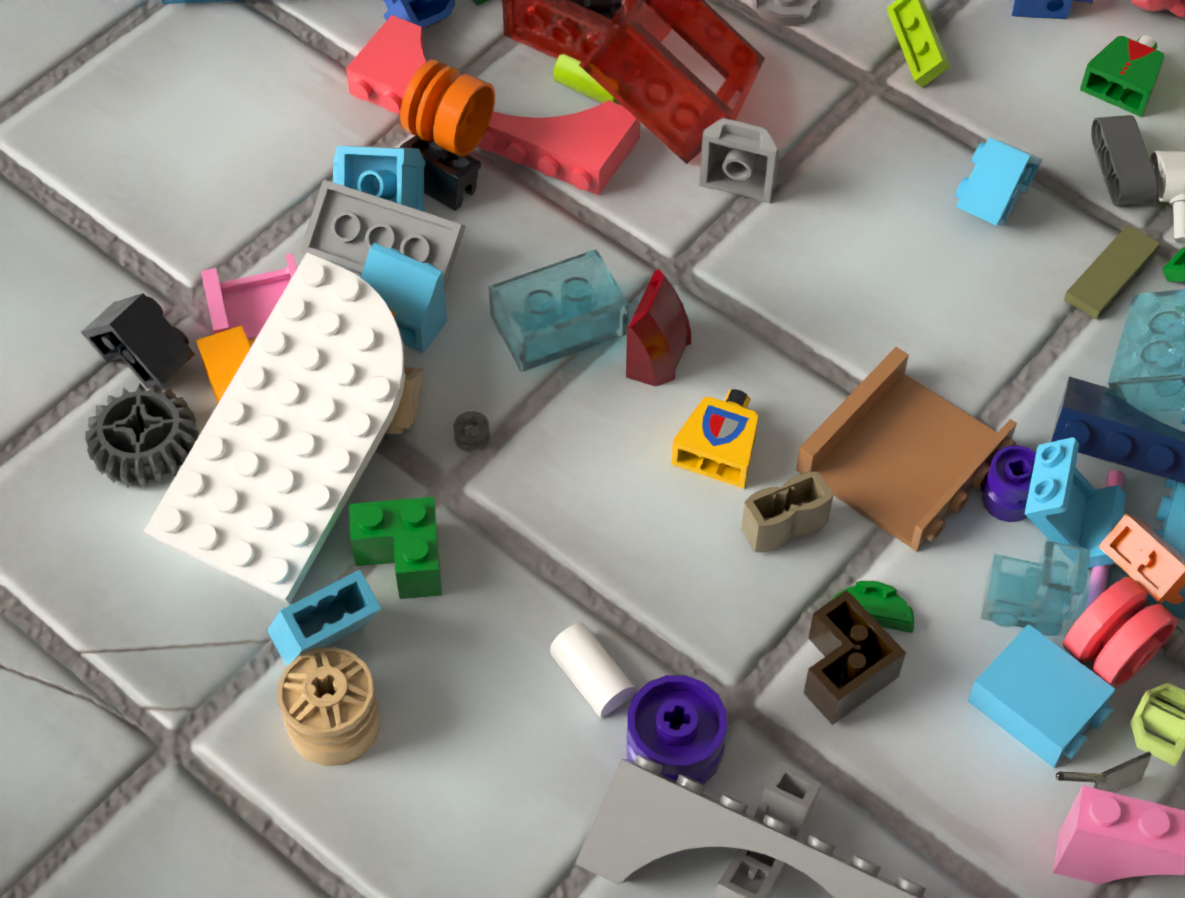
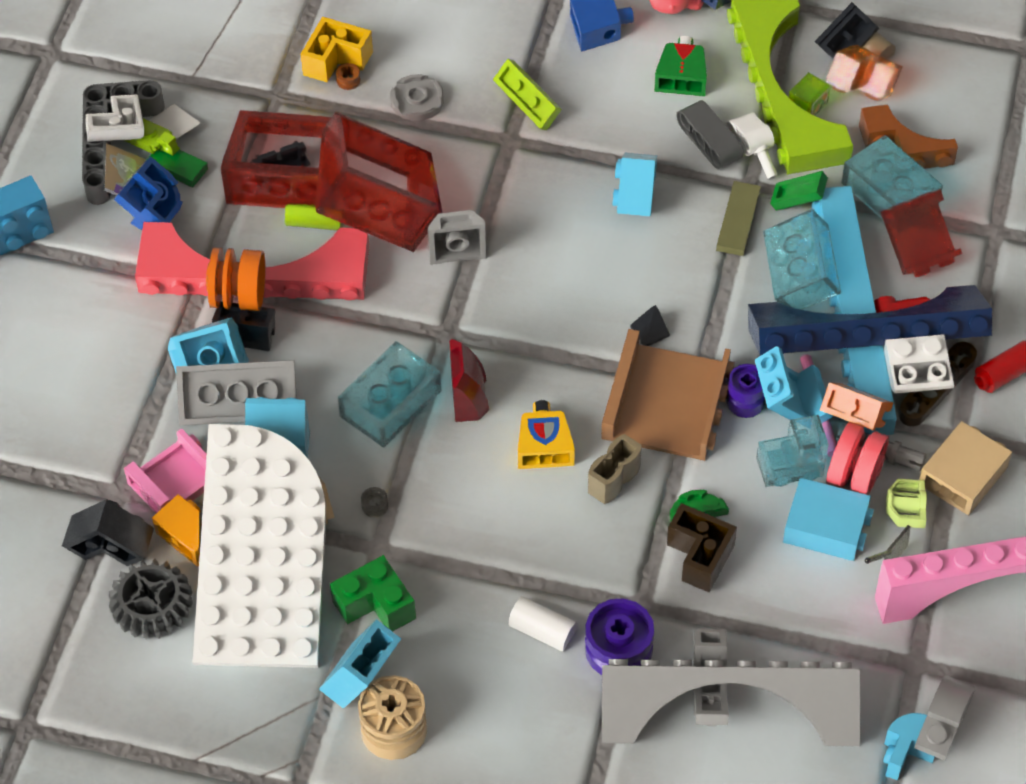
camera: 25 degrees left, 0 degrees up
none -> black slope [630,305,670,346]

